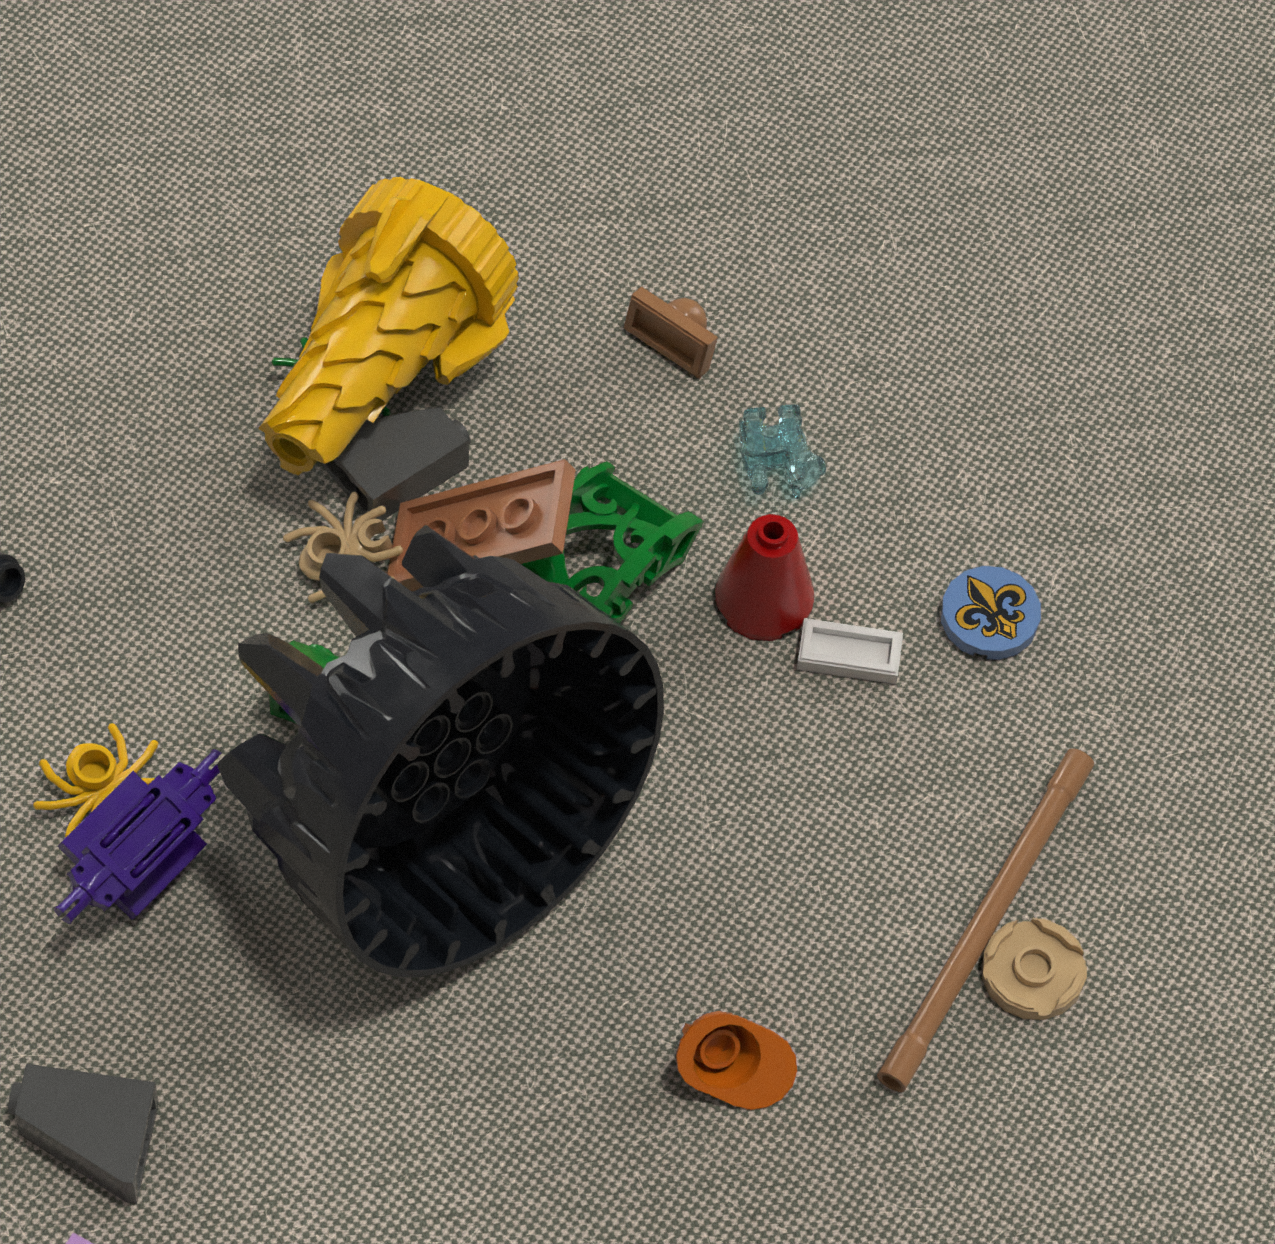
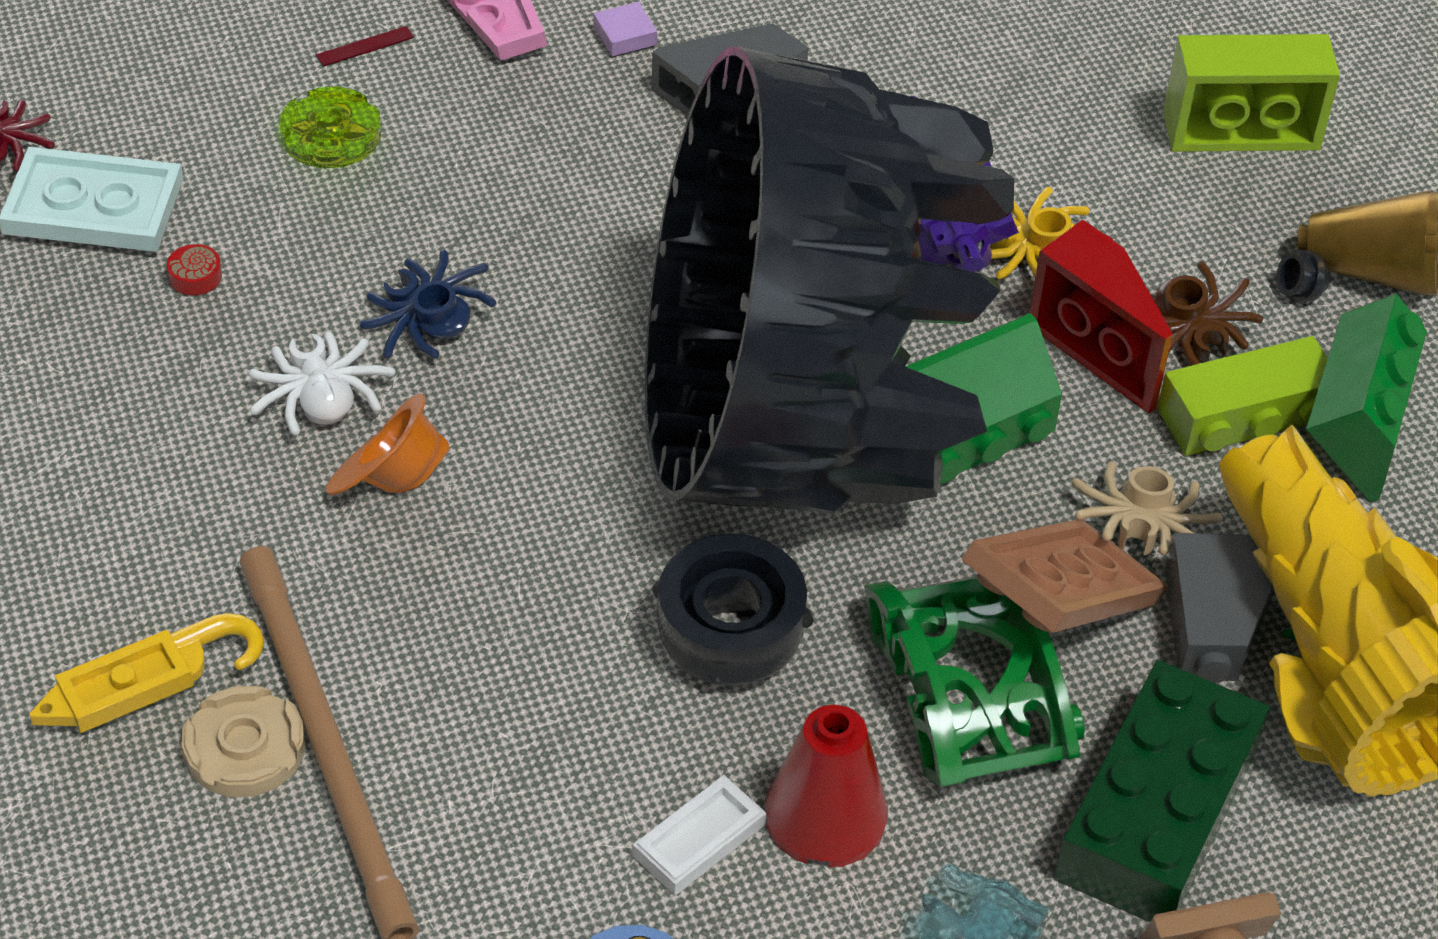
camera: 130 degrees right, 10 degrees down
none -> yellow plate [29,613,264,733]
none -> white animal [248,332,396,435]
none -> dark blue animal [360,250,496,359]
none -> black piece [652,533,814,686]
none -> red slope [1029,220,1173,414]
none -> dark green brick [1054,659,1271,922]
none -> reddish brown animal [1155,261,1263,366]
none -> lime brick [1157,335,1328,456]
none -> green slope [1306,294,1427,503]

